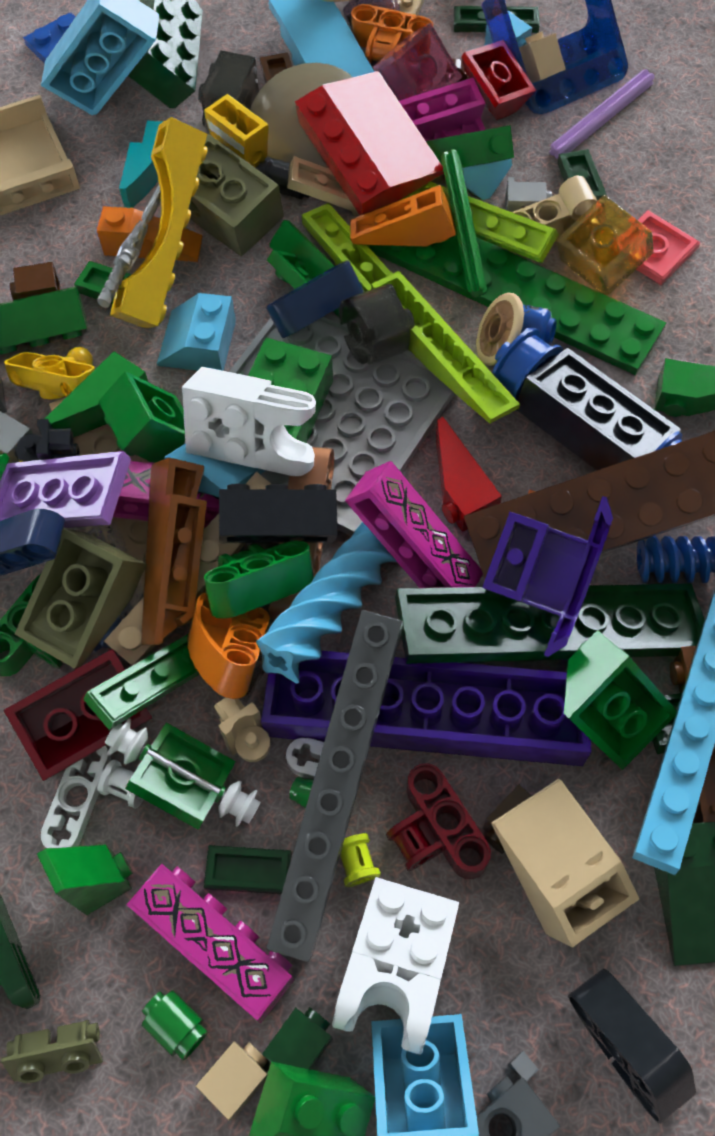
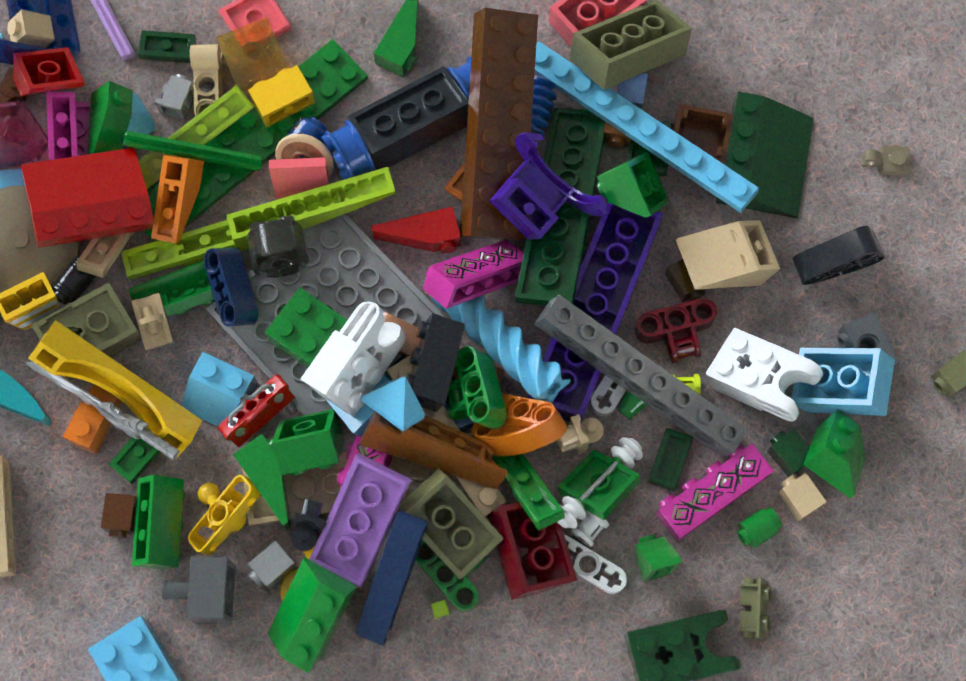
camera: 75 degrees left, 10 degrees up
light grey piece [508,1051,539,1082] -> none
none -> tan hips [131,293,174,351]
none -> red piece [218,374,296,448]
none -> yellow brick [248,65,315,127]
none -> coral tile [269,157,330,199]
none -> medium azure slope [362,376,425,431]

